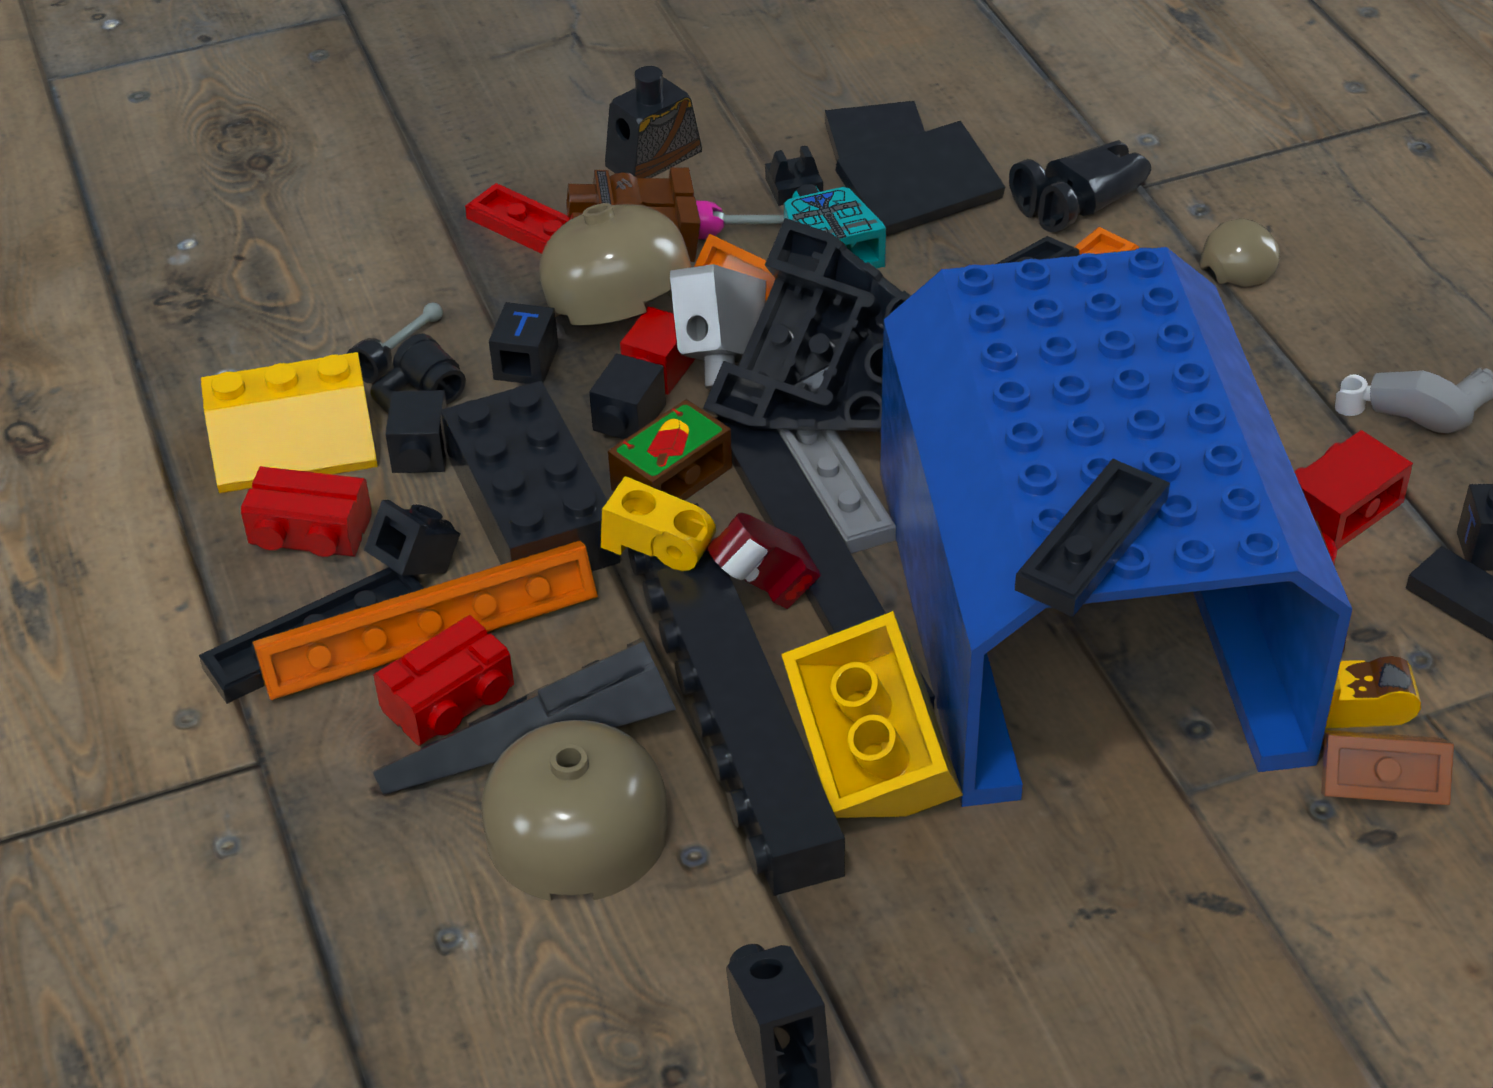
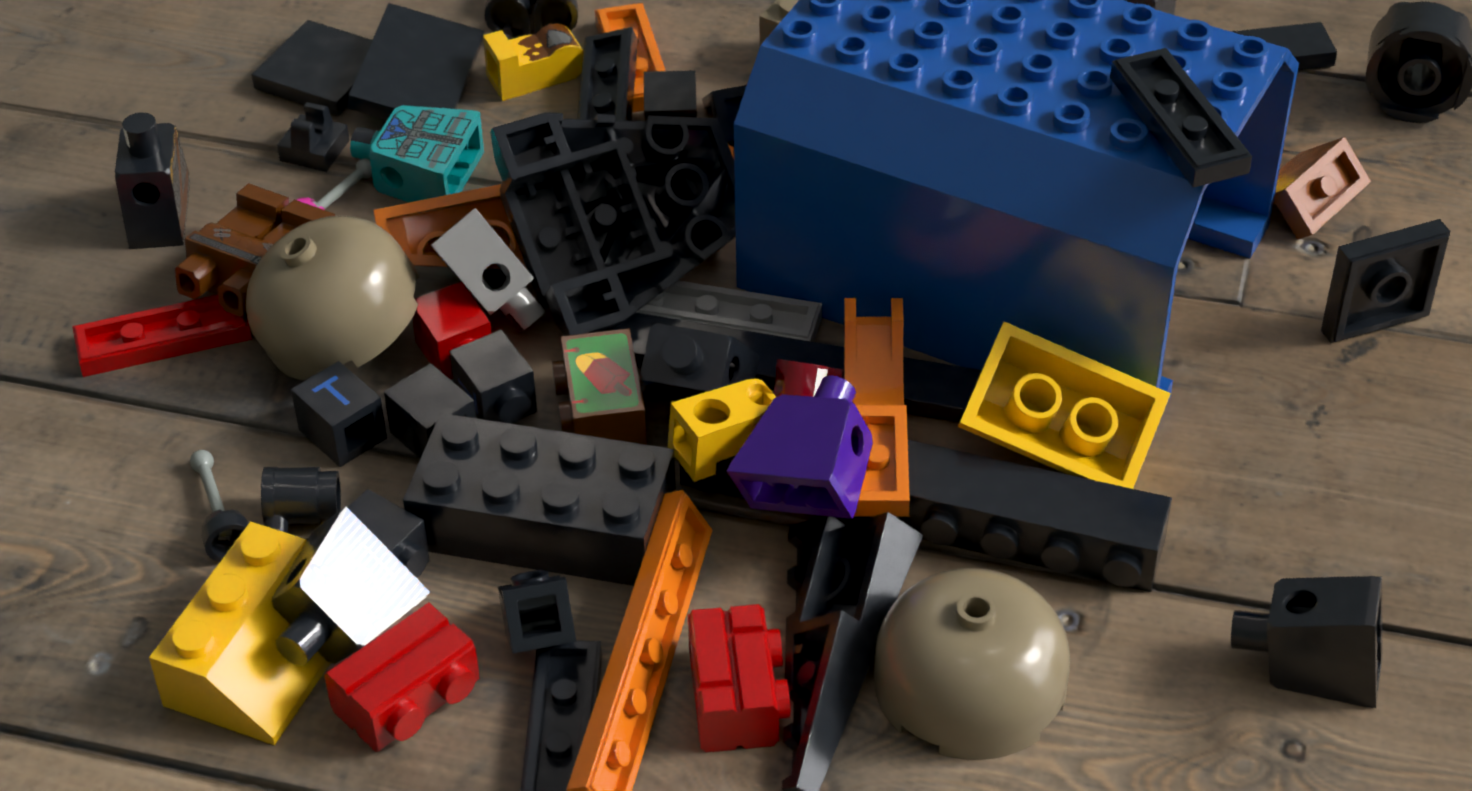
camera: 55 degrees left, 0 degrees up
none -> torso [272,507,430,666]
none -> black brick [384,363,476,459]
none -> yellow leg [483,23,583,101]
none -> black torso [639,323,760,400]
none -> dark purple torso [727,375,873,519]
none -> orange piece [844,298,910,517]
none -> black tile [1321,219,1451,343]

